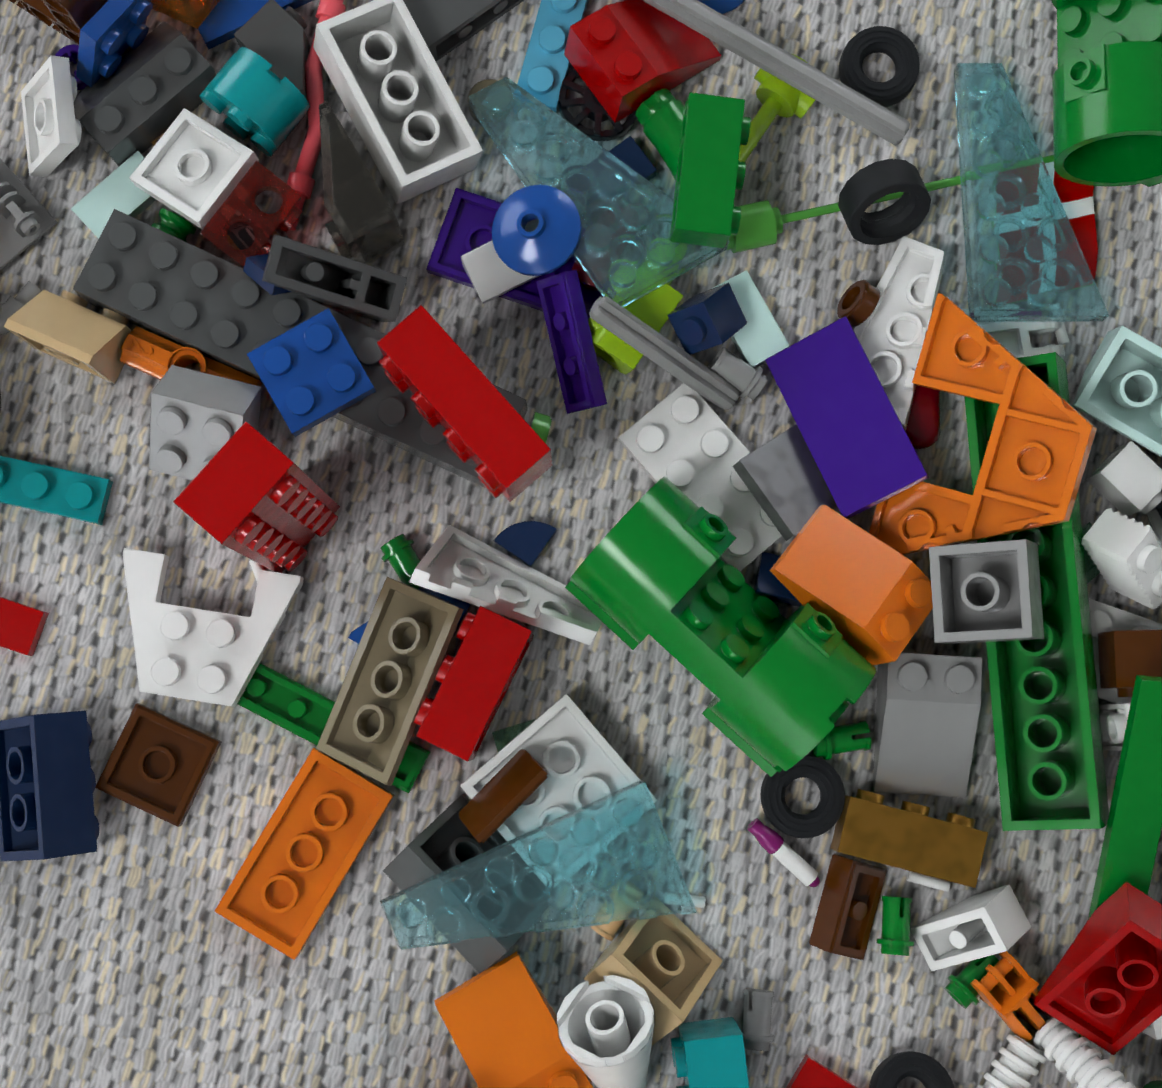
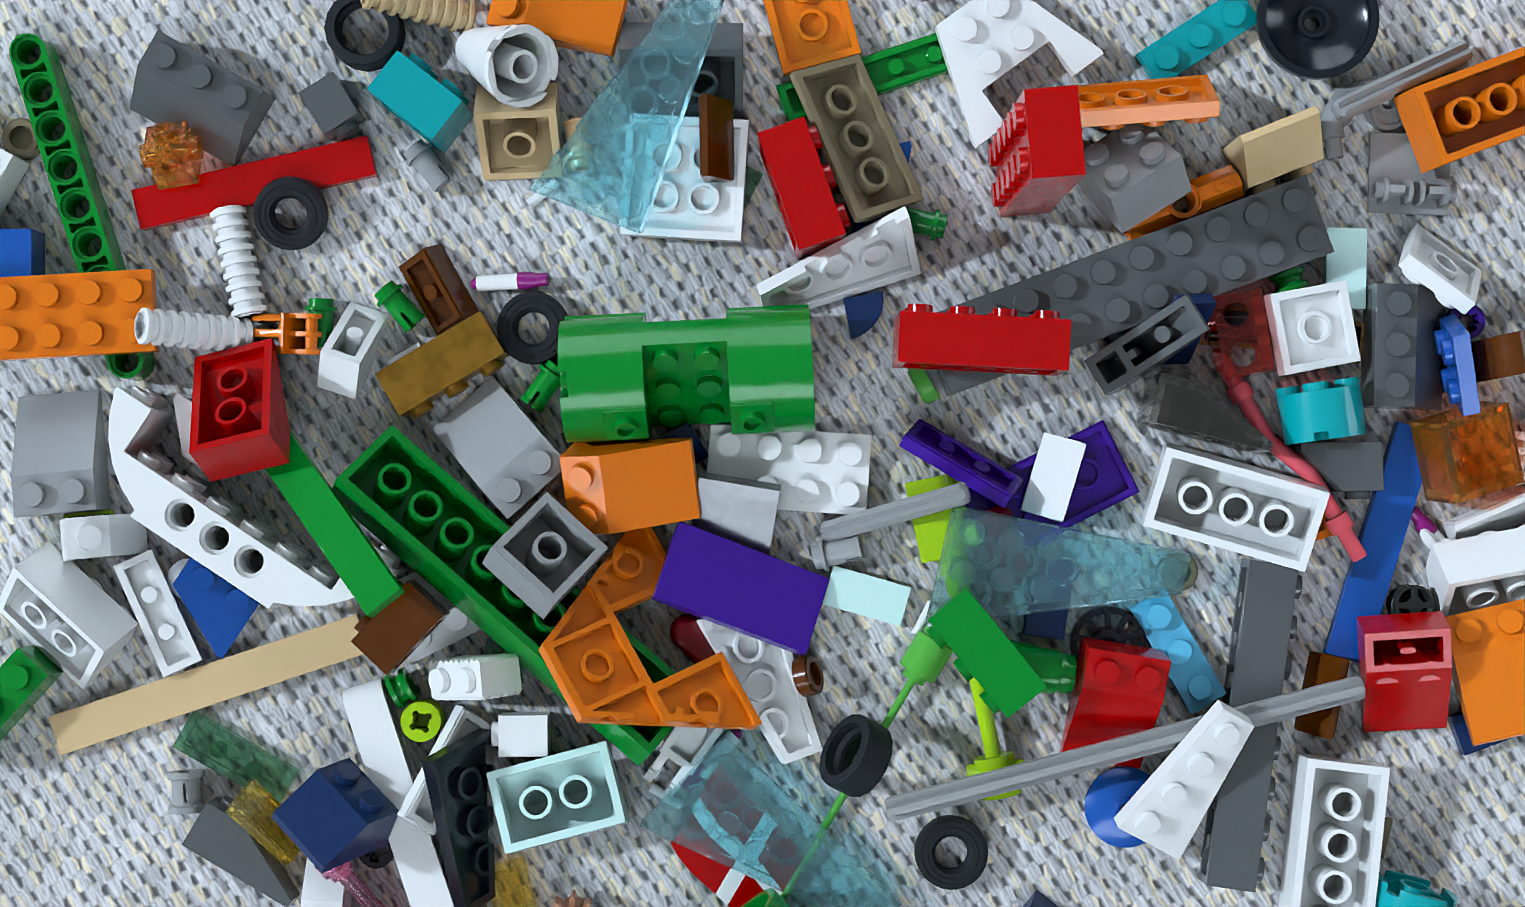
camera: 135 degrees right, 5 degrees up
blue plate [247,308,376,437] -> none
blue dish [492,185,582,276] -> none
dark blue brick [668,282,747,355] -> none
none -> white piece [911,601,937,635]
none -> orange plate [1078,74,1220,131]

